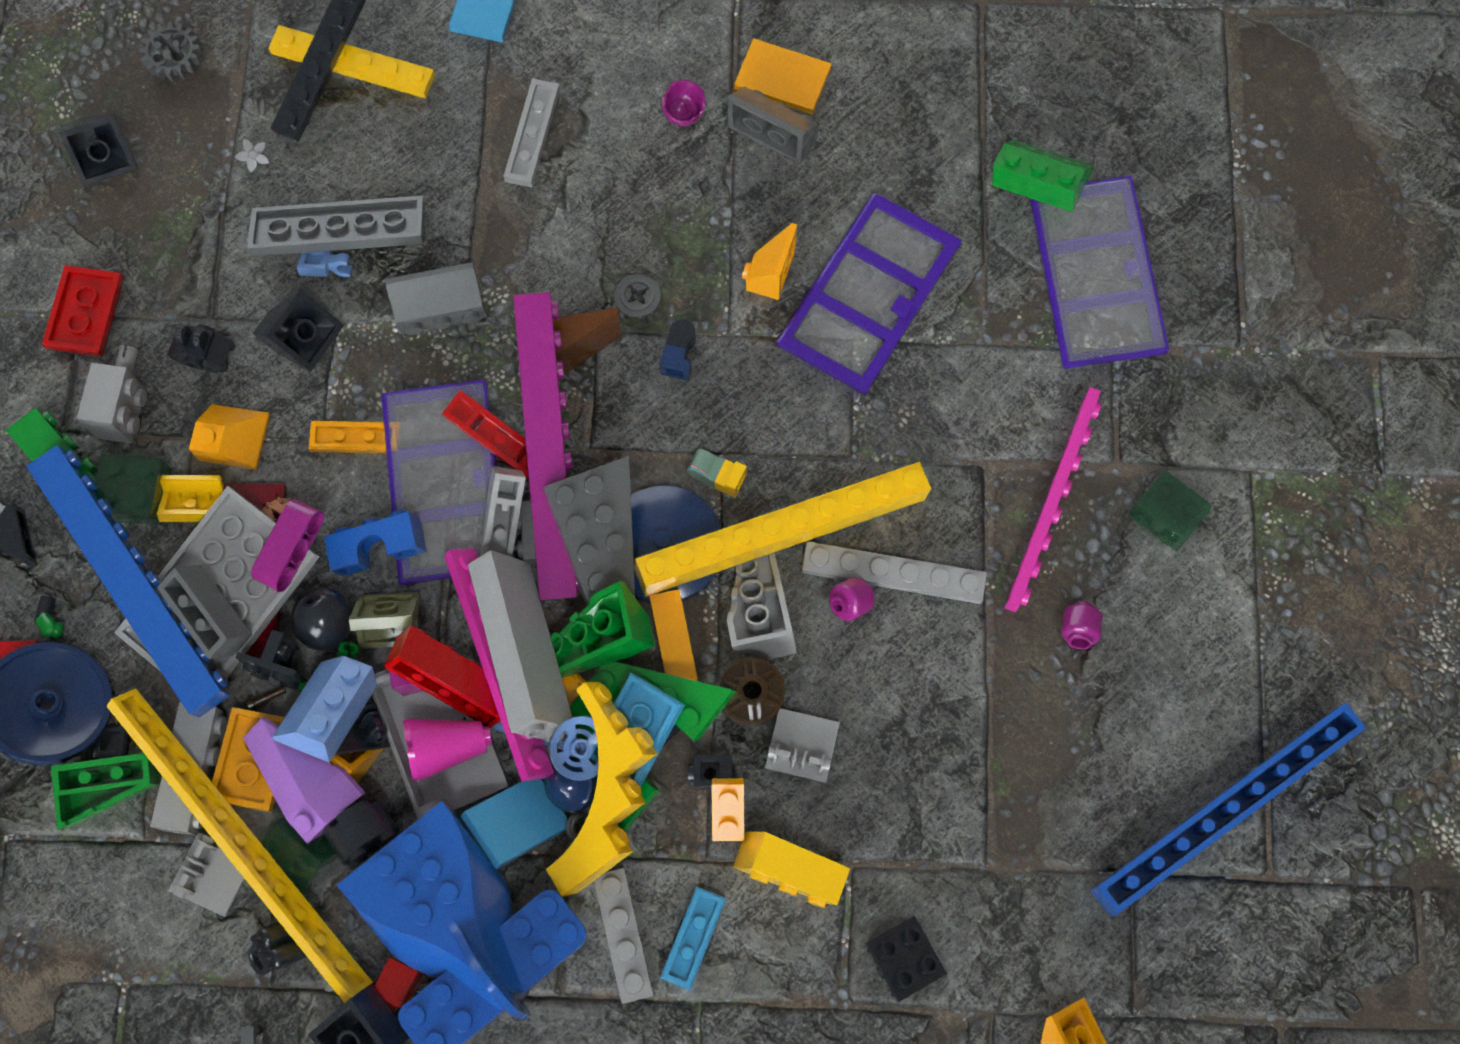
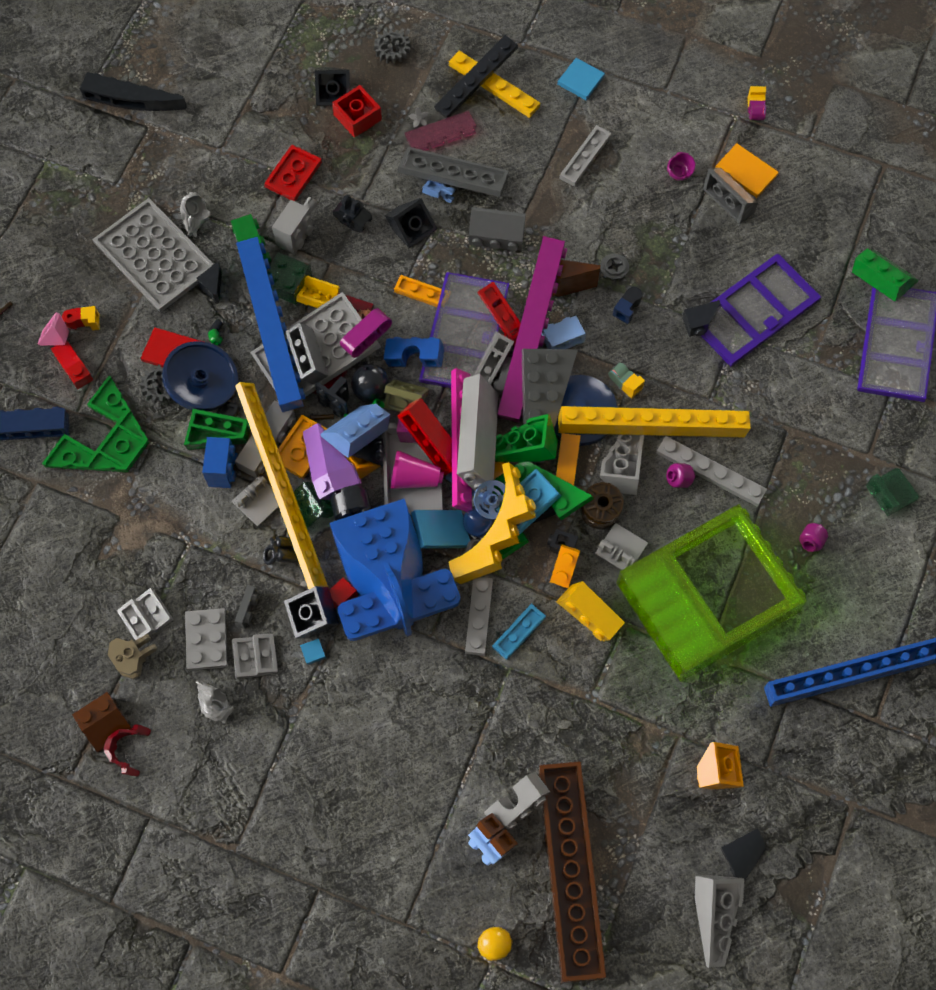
camera: 20 degrees right, 5 degrees down
light orange slope [189,404,270,470] -> none
light orange slope [742,223,797,300] -> none
black hinge [866,916,947,1002] -> none
dark pink plate [1004,387,1102,612] -> none
none -> blue brick [202,437,238,488]
none -> red brick [332,85,382,138]
none -> clear pink windscreen [404,111,476,151]
none -> light blue brick [542,316,586,349]
none -> clear neon green panel [616,504,807,682]
none -> black slope [682,300,720,337]

